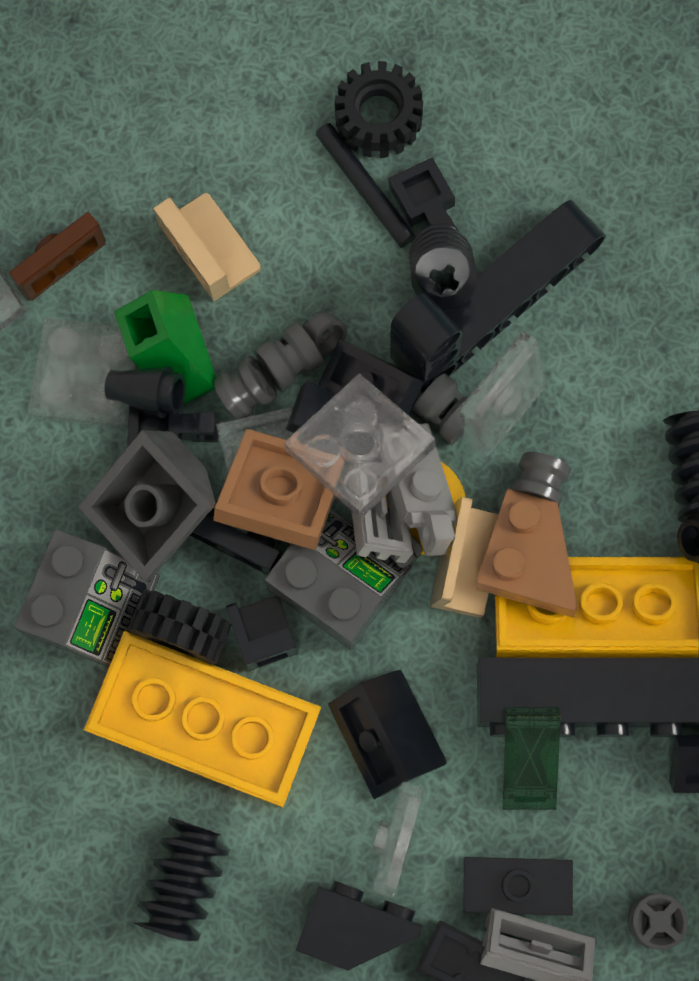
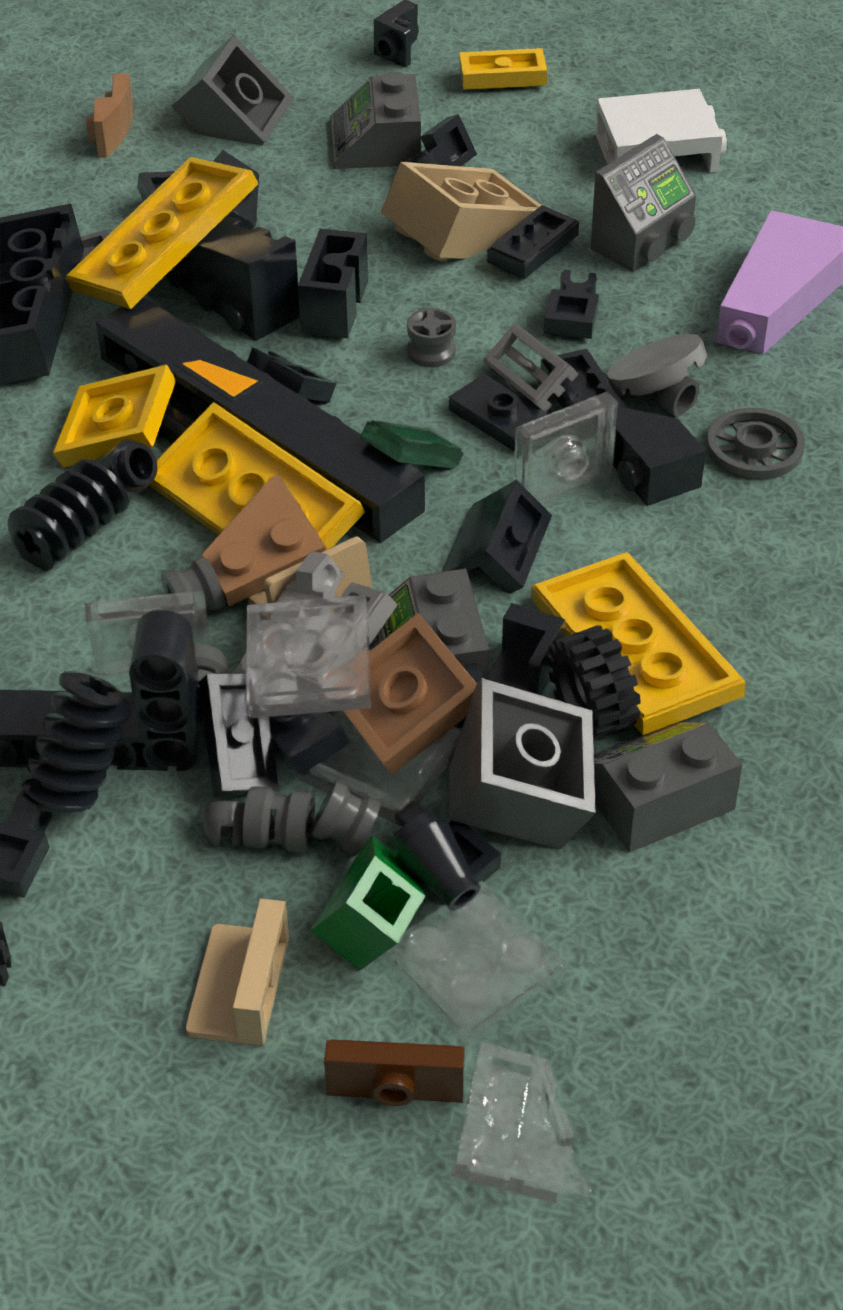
camera: 140 degrees left, 30 degrees down
black piece [132,817,230,941] -> none
black bar [316,123,416,248] -> none

